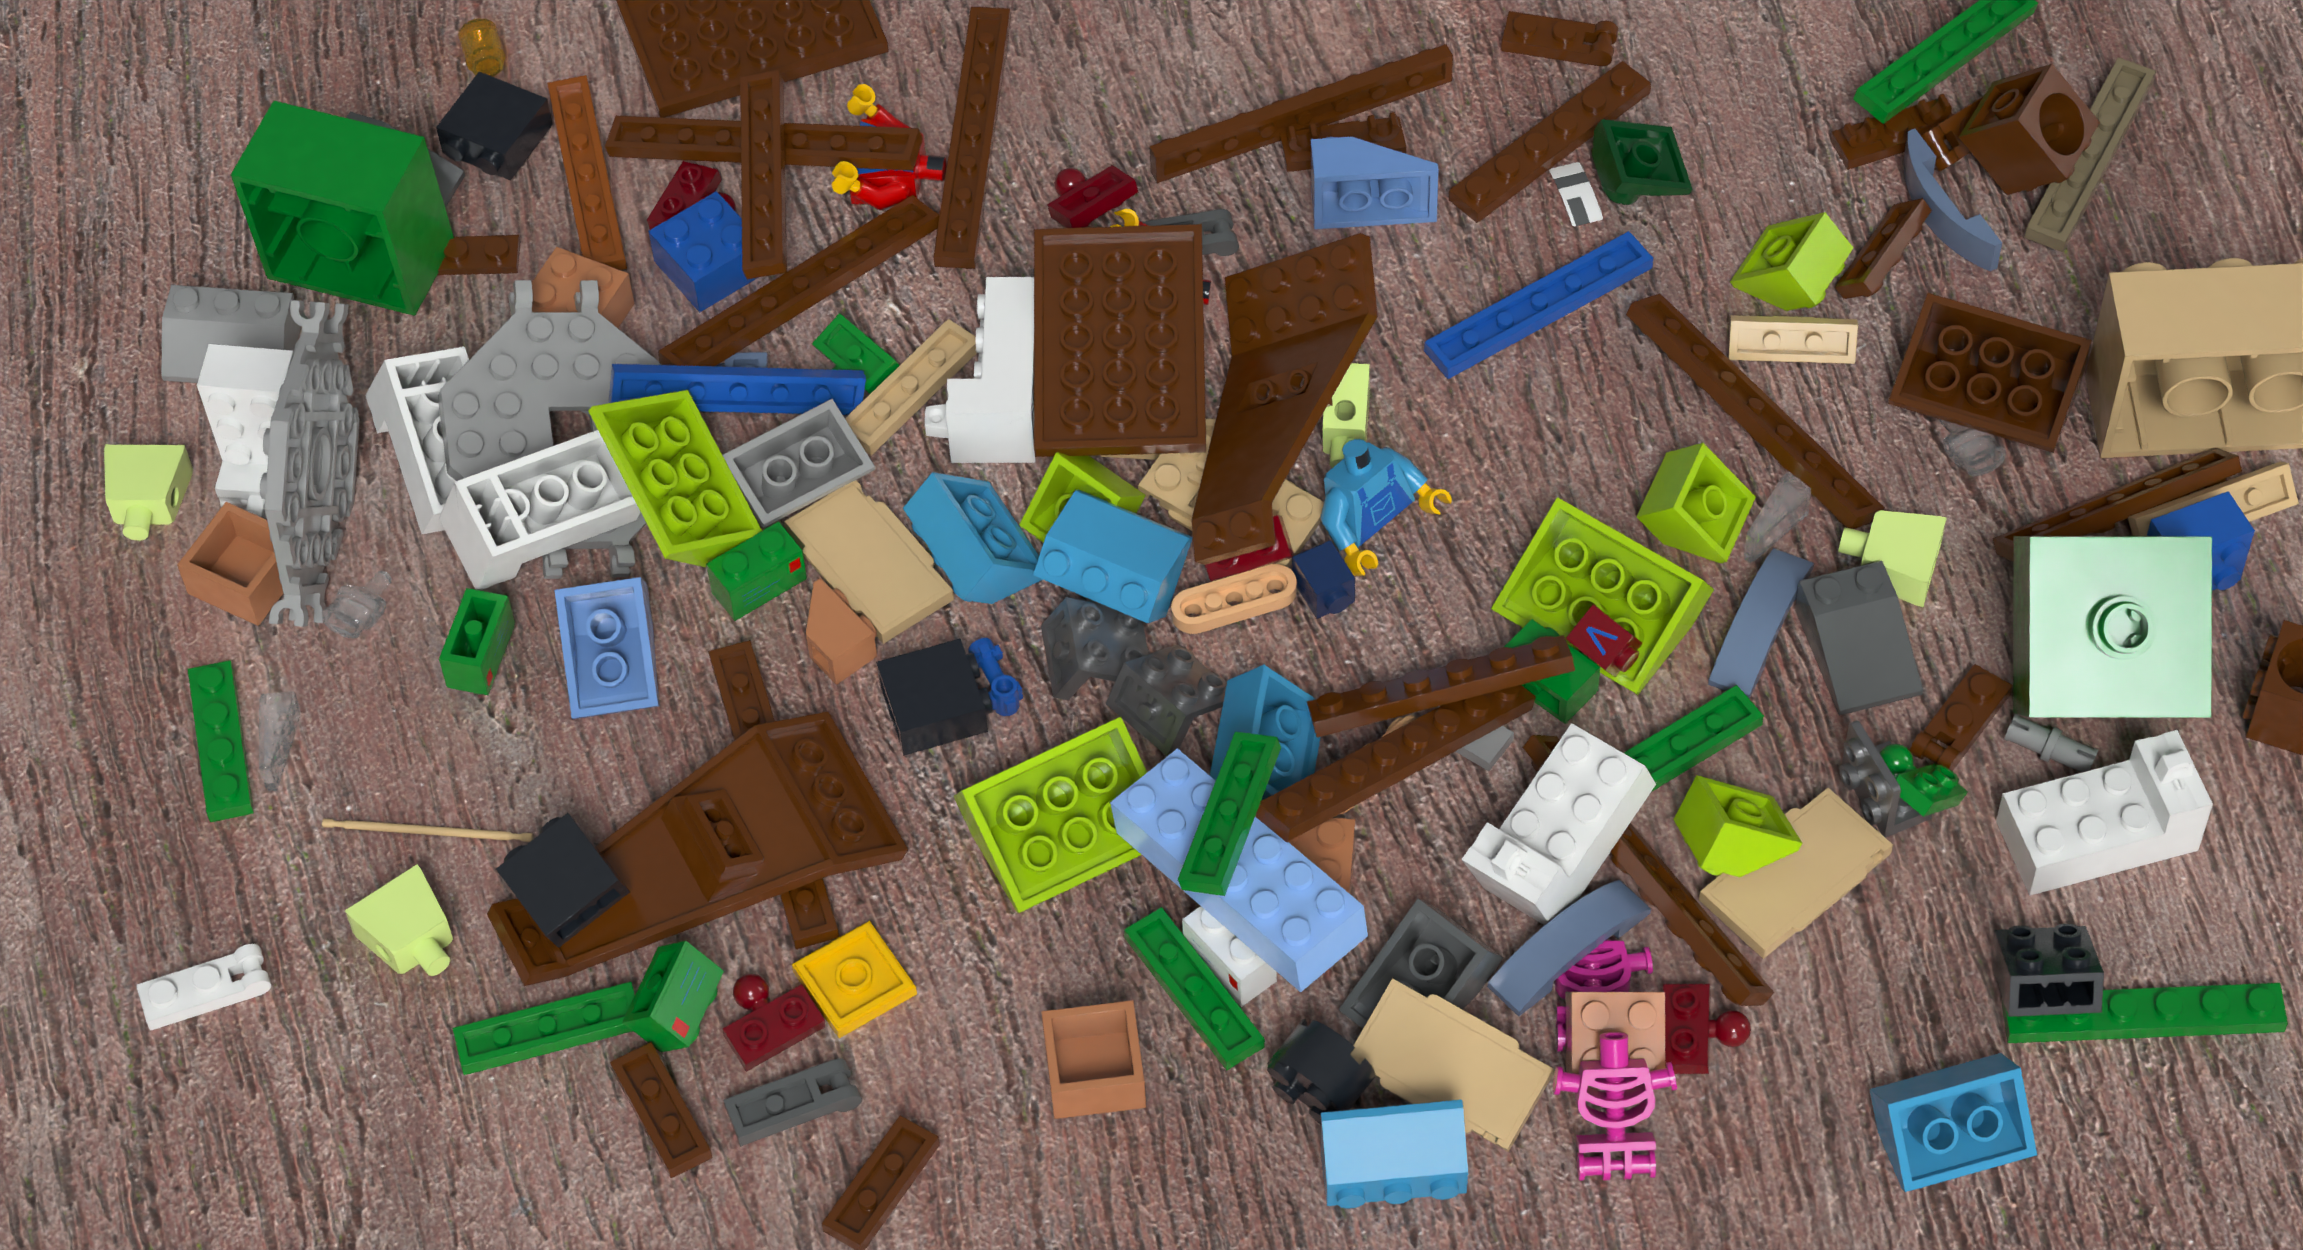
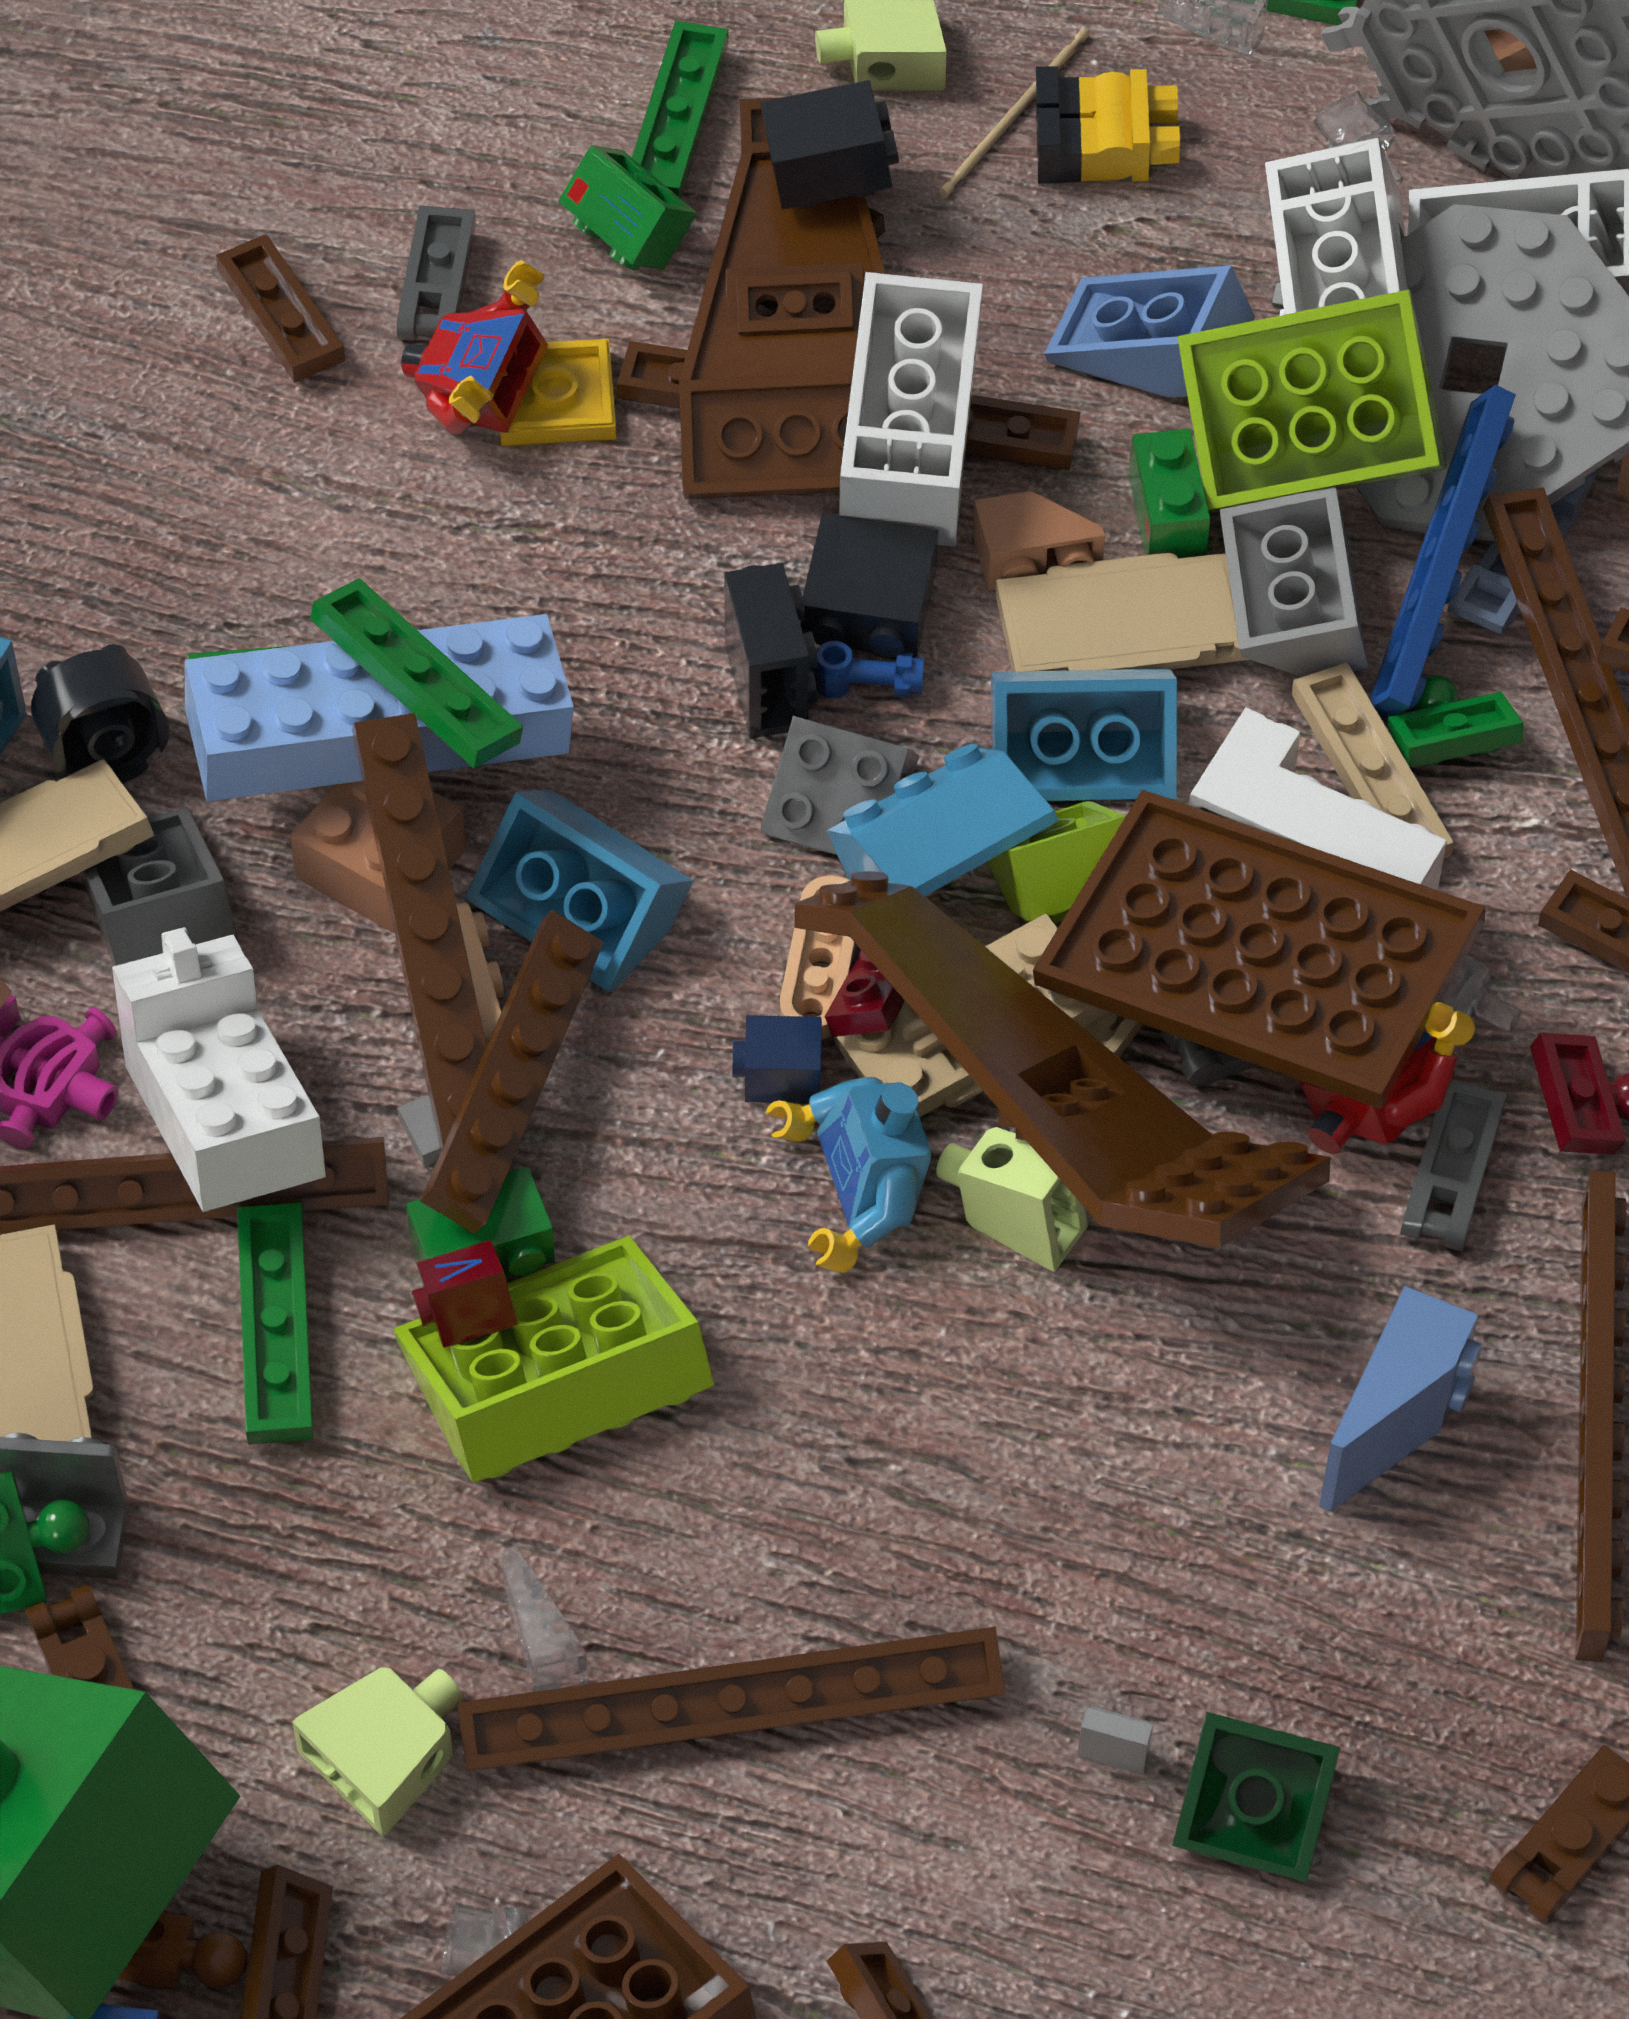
camera: 115 degrees right, 0 degrees up
green brick [439,588,515,696] -> none
reddish brown plate [610,1042,713,1178] -> none
dark red plate [723,973,825,1072] -> none
lime slope [953,717,1147,913] -> none
nougat piece [1041,1000,1146,1119] -> none
flat silver bracket [1106,645,1227,756] -> none
reddish brown plate [1280,112,1407,172] -> none
blue plate [1424,231,1653,379] -> none
reddish brown plate [1449,61,1651,223] -> none
sand blue slope [1487,880,1651,1016] -> none
white sticker [1549,162,1603,227] -> none
lime slope [1637,443,1756,564] -> none
lime slope [1673,775,1802,877] -> none
sand blue slope [1708,548,1814,699] -> none
tan plate [1728,315,1858,364] -> none
lime slope [1730,212,1853,311] -> none
dark grey slope [1795,561,1923,716] -> none
none -> torso [401,260,548,435]
none -> black brick [724,562,818,739]
none -> white hinge [839,272,983,546]
none -> yellow hips [1036,66,1180,184]
none -> light grey tile [1078,1706,1153,1775]

